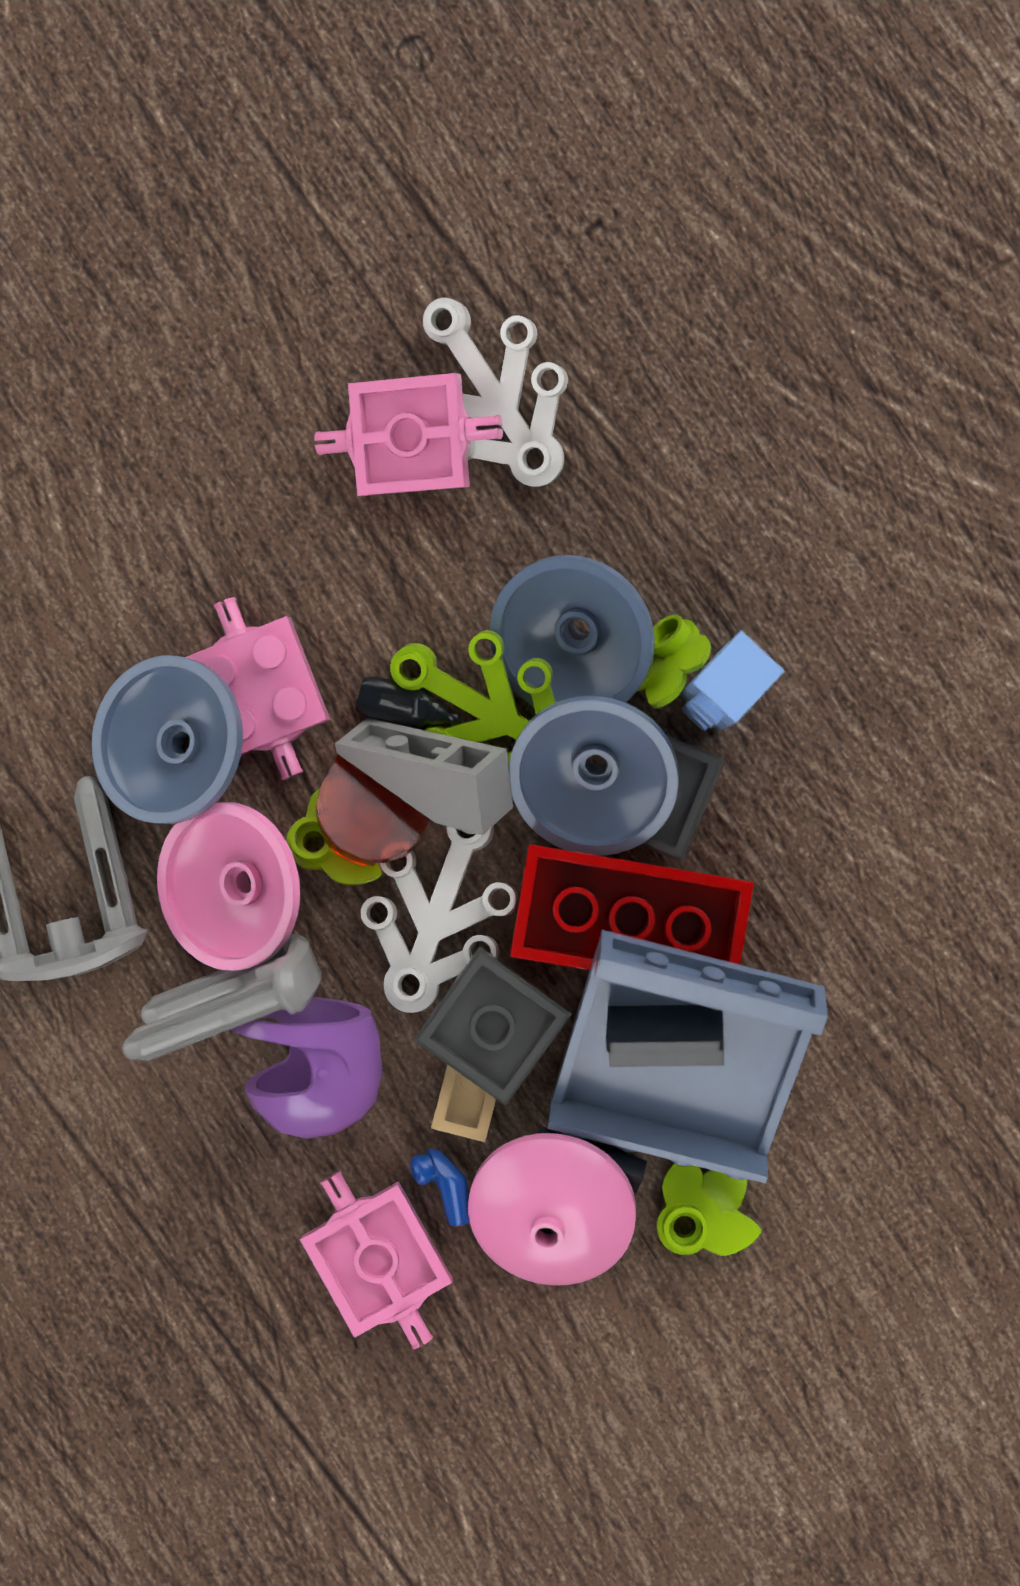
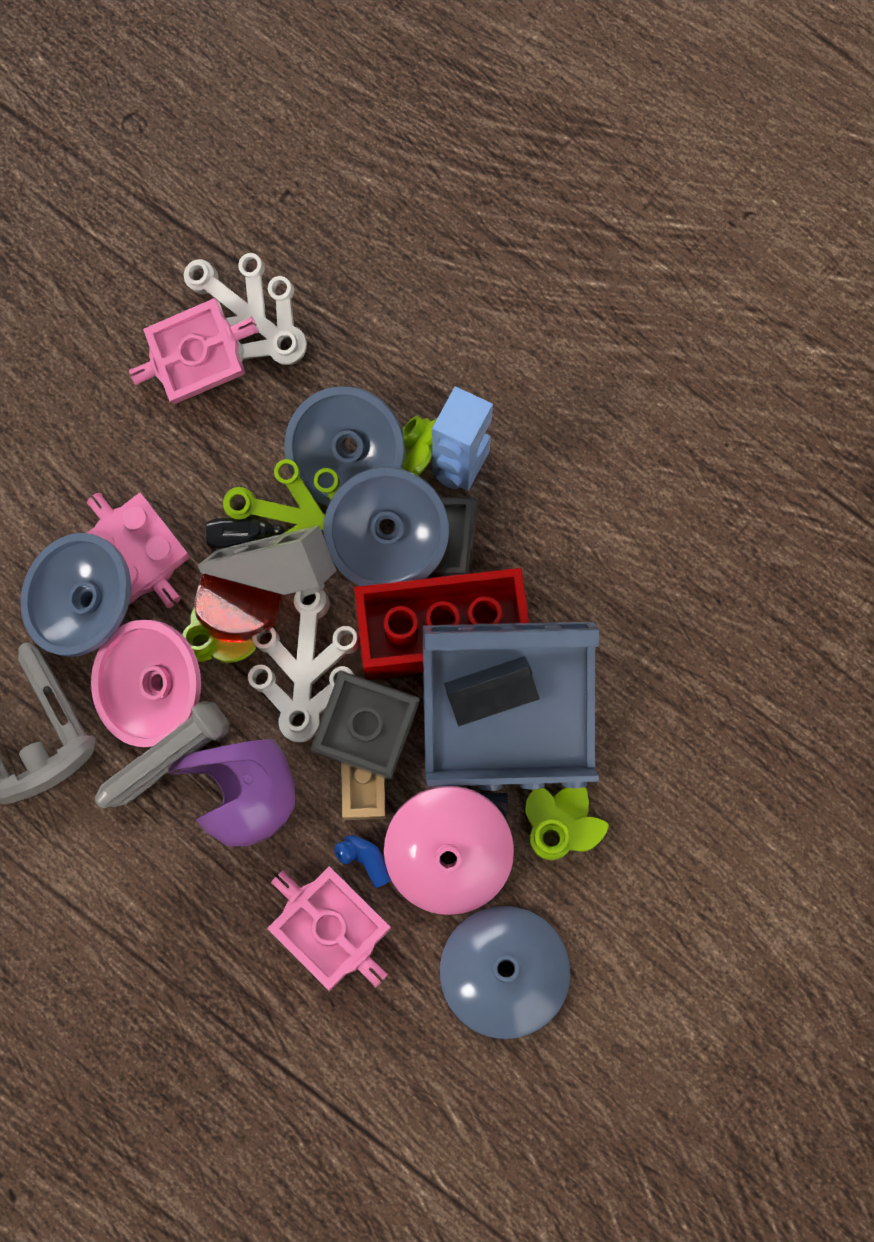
camera: 15 degrees left, 15 degrees down
none -> sand blue dish [440,906,570,1039]

